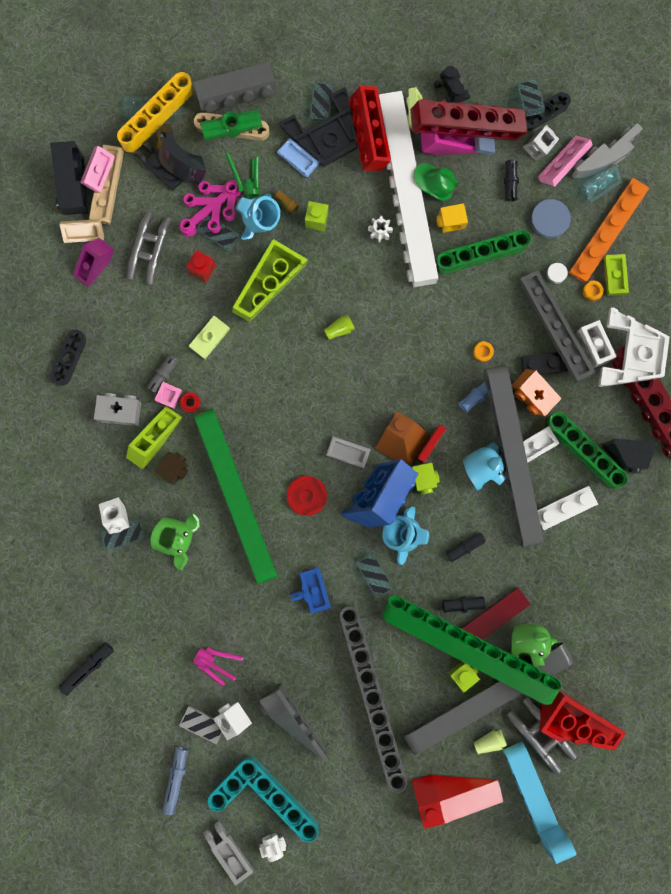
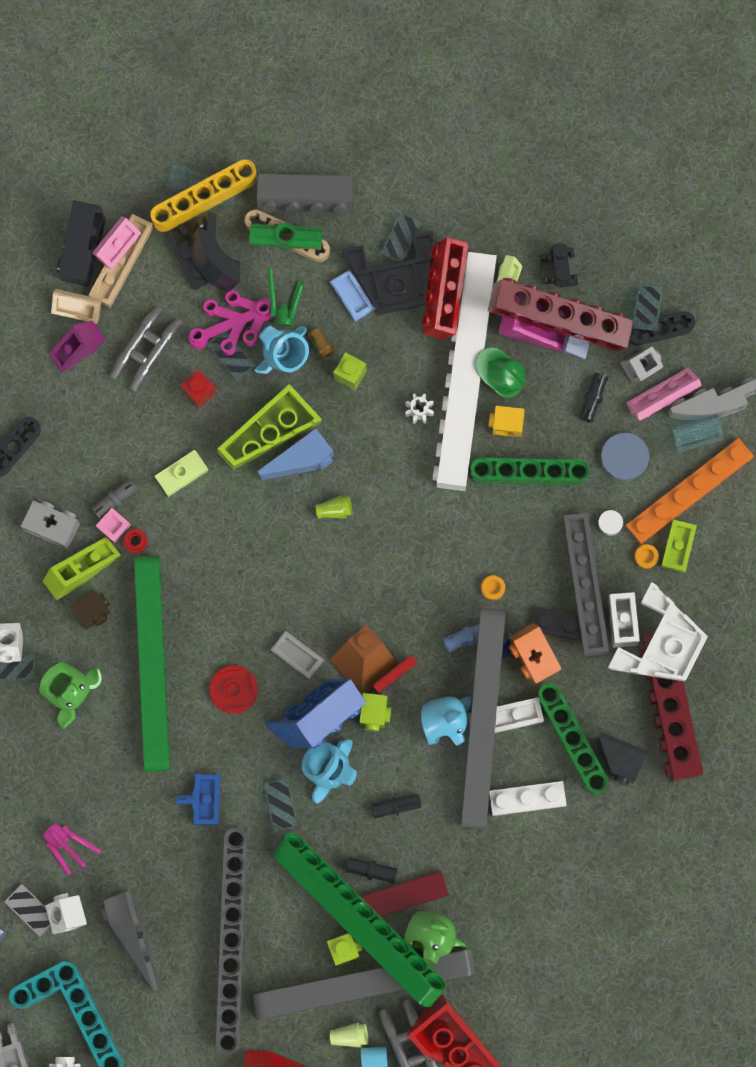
camera: 25 degrees right, 5 degrees down
none -> medium blue slope [258,429,334,480]

